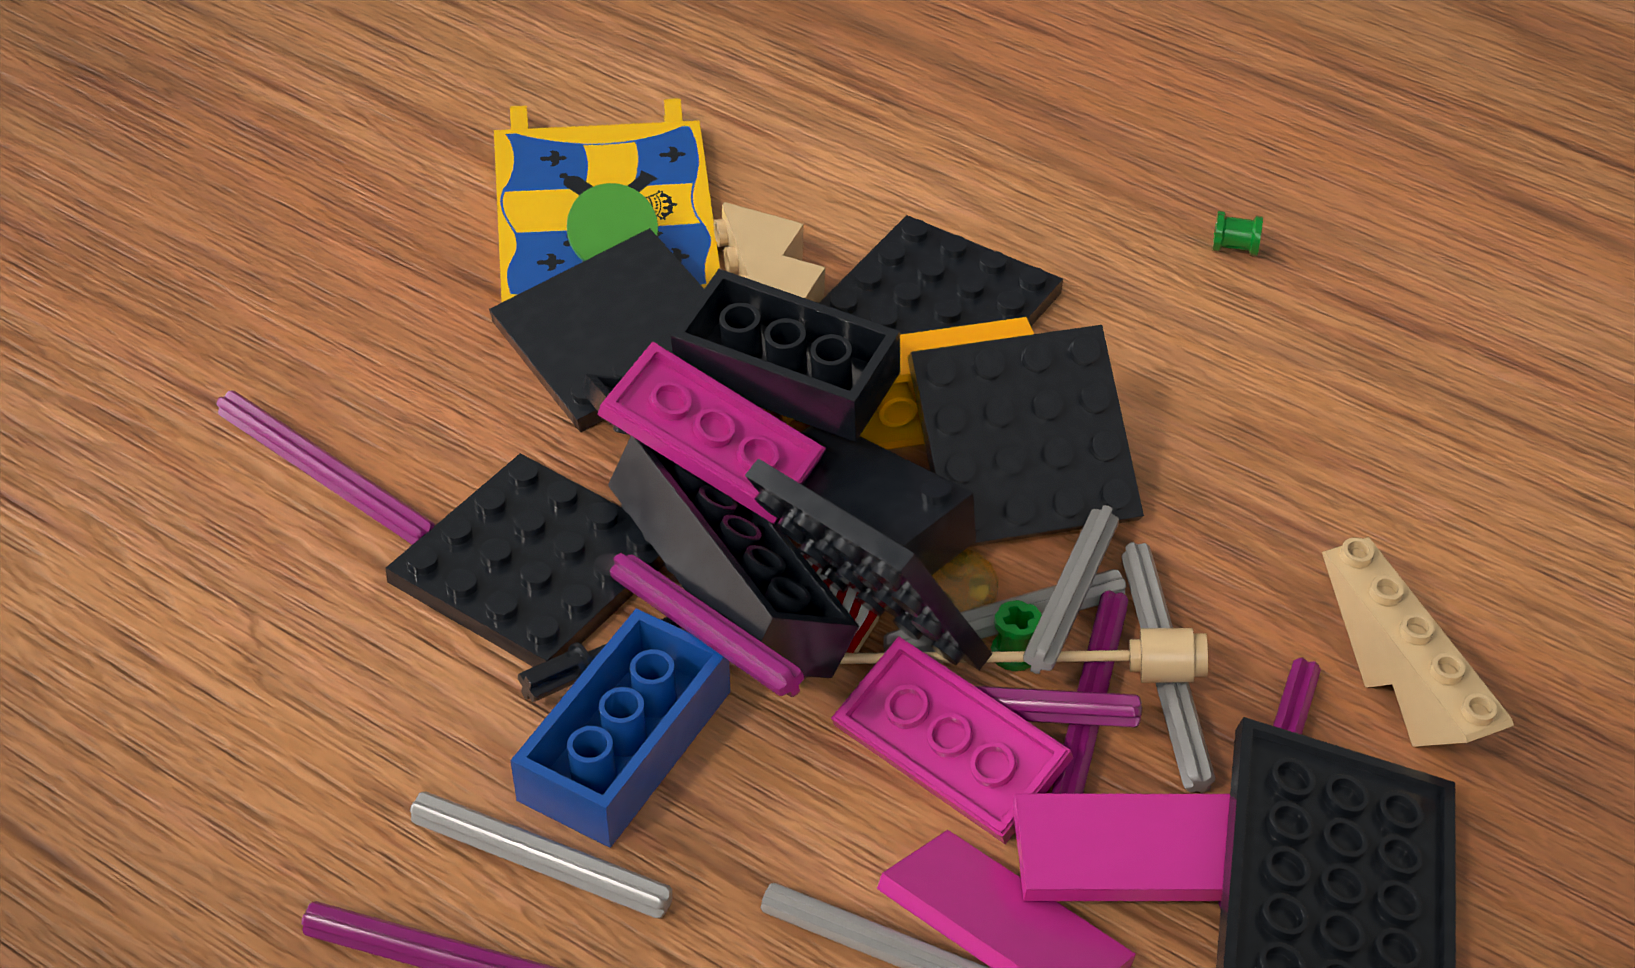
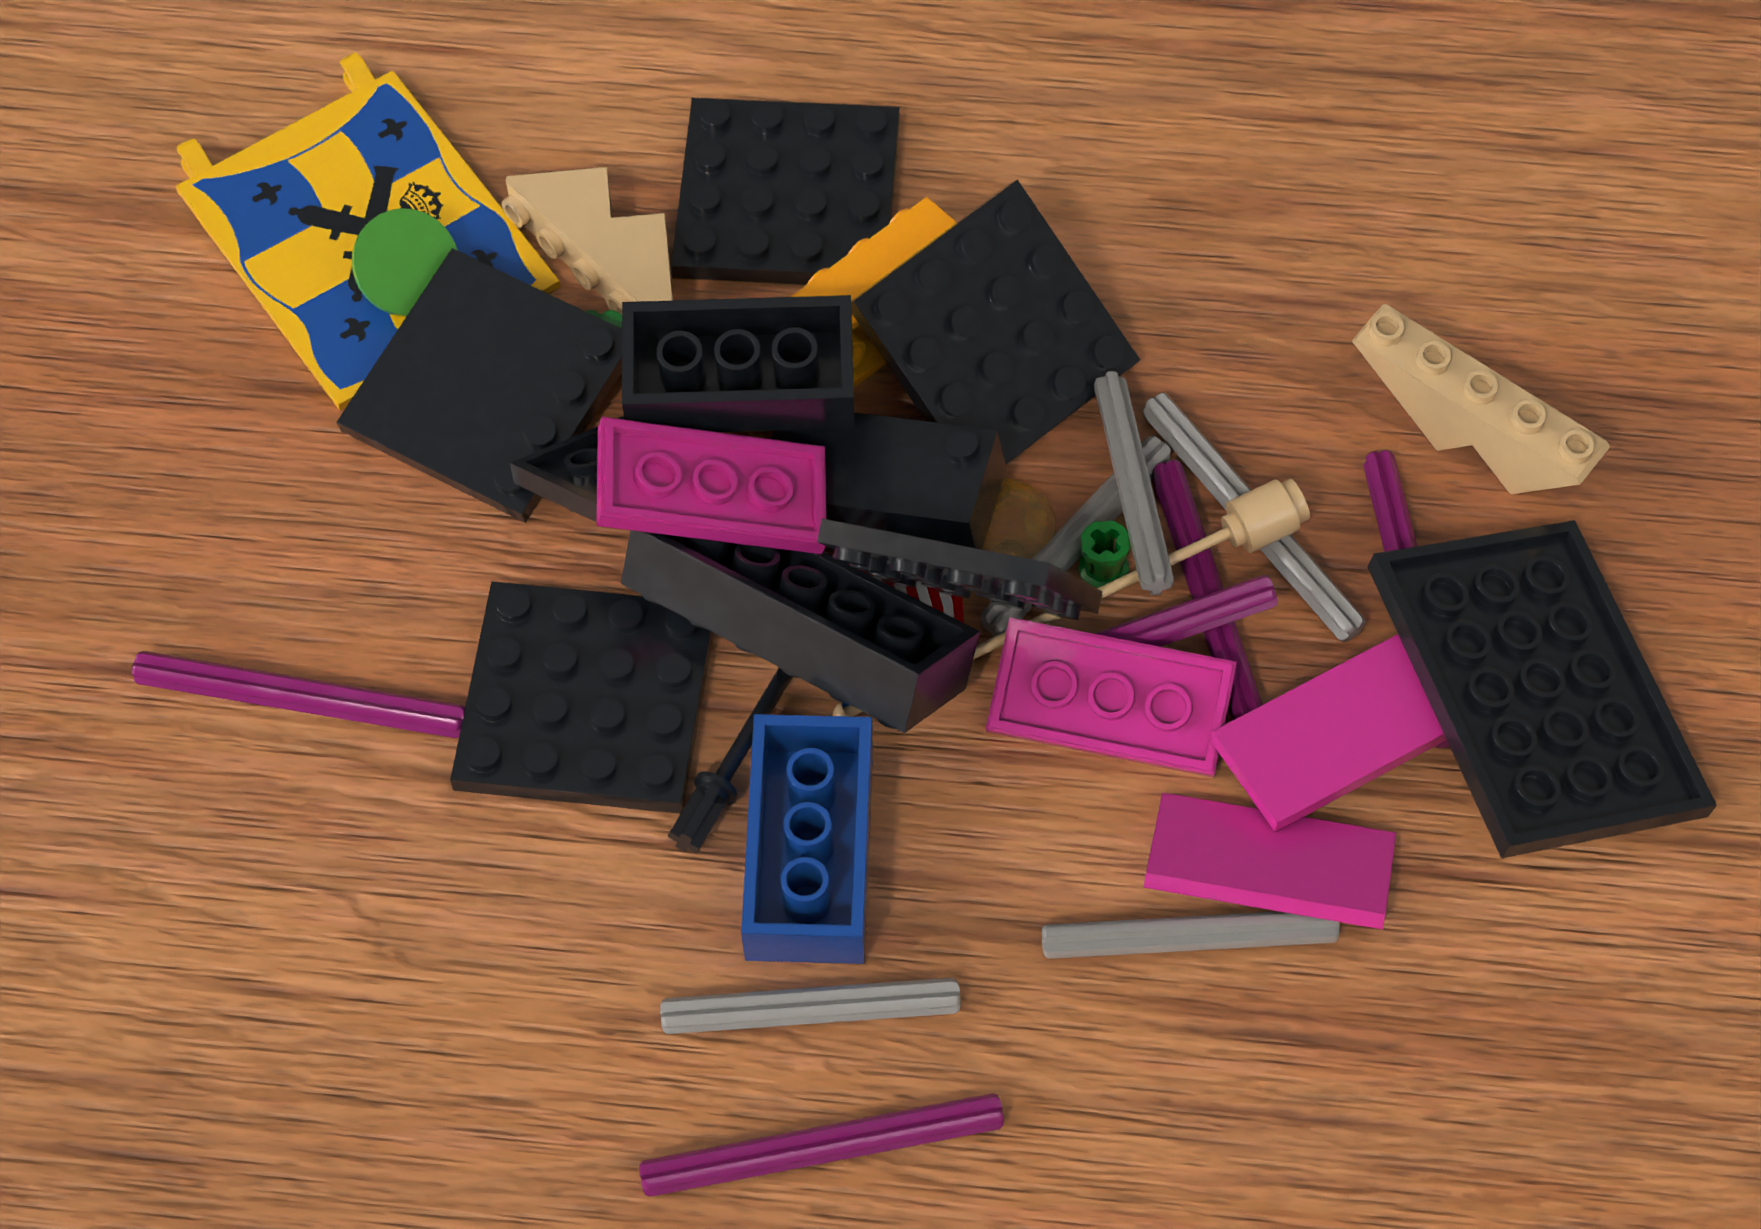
camera: 25 degrees left, 15 degrees up
magenta axle [610,553,804,697] -> none

